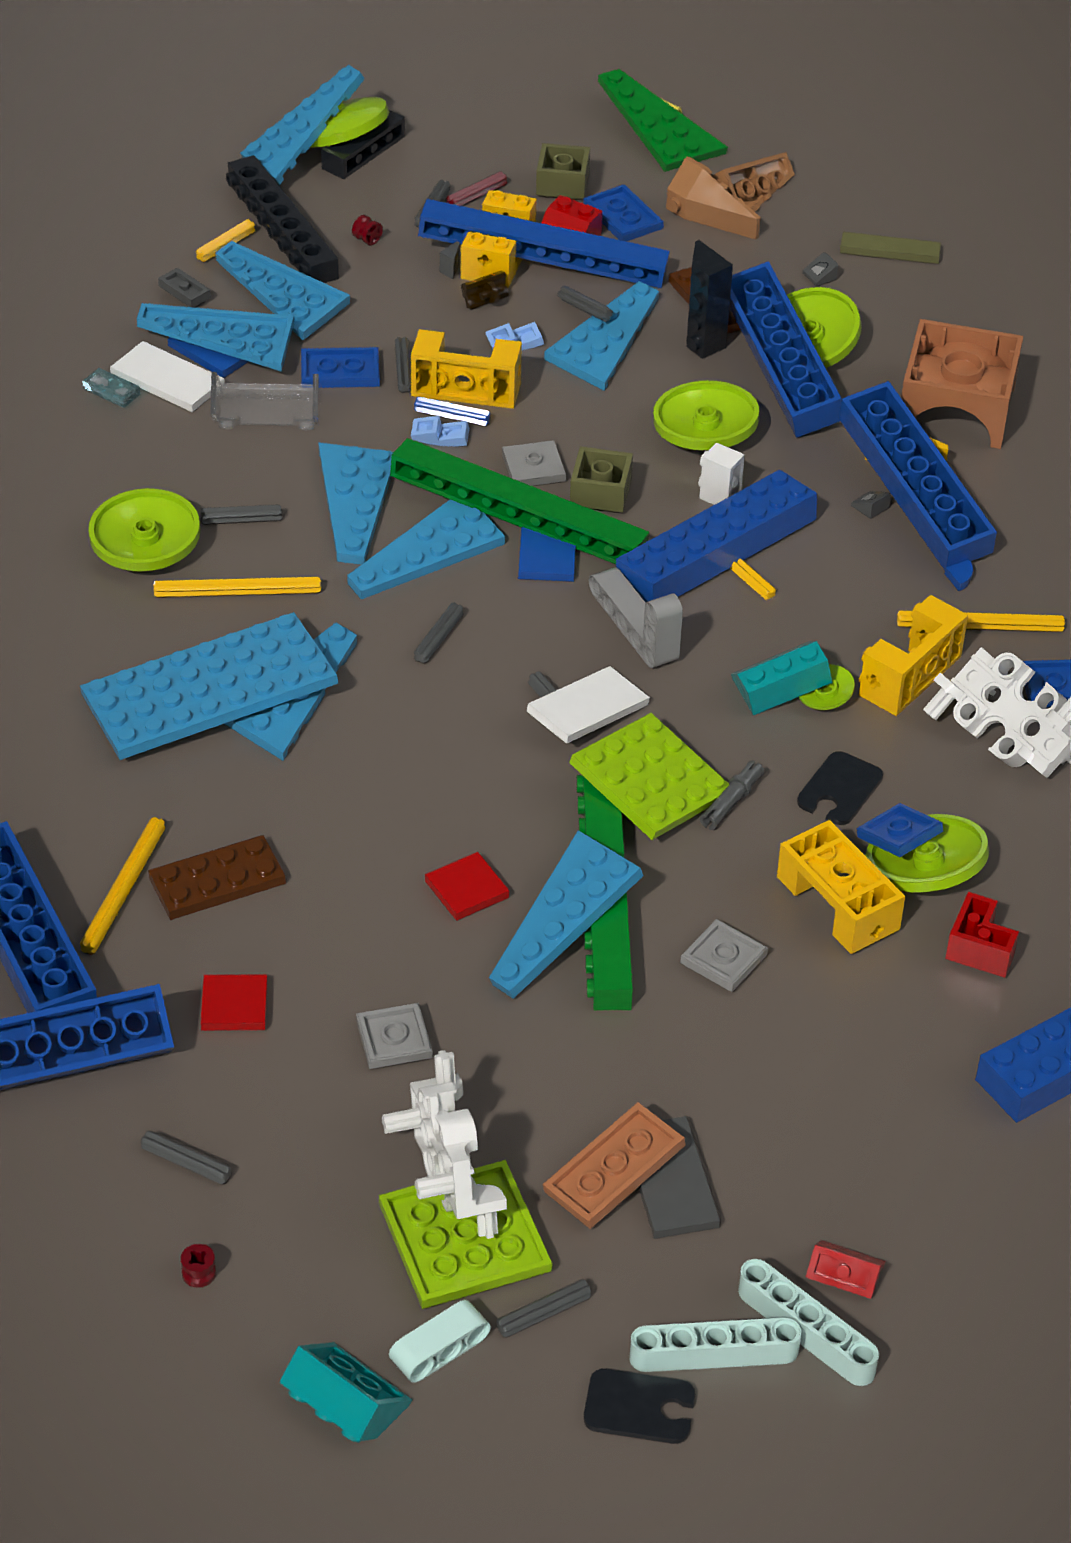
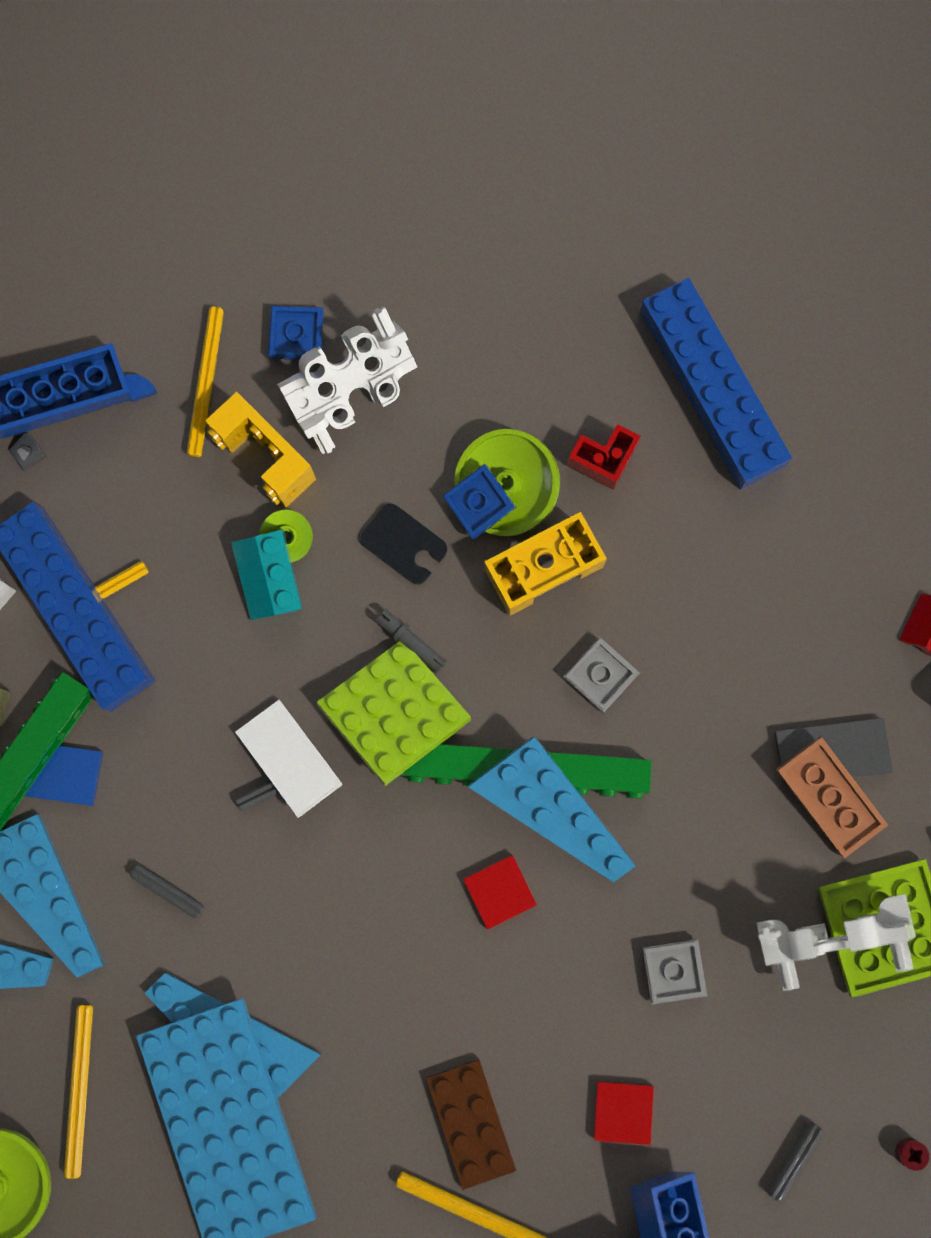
camera: 80 degrees left, 35 degrees up
light grey beam [589,567,683,668] -> none

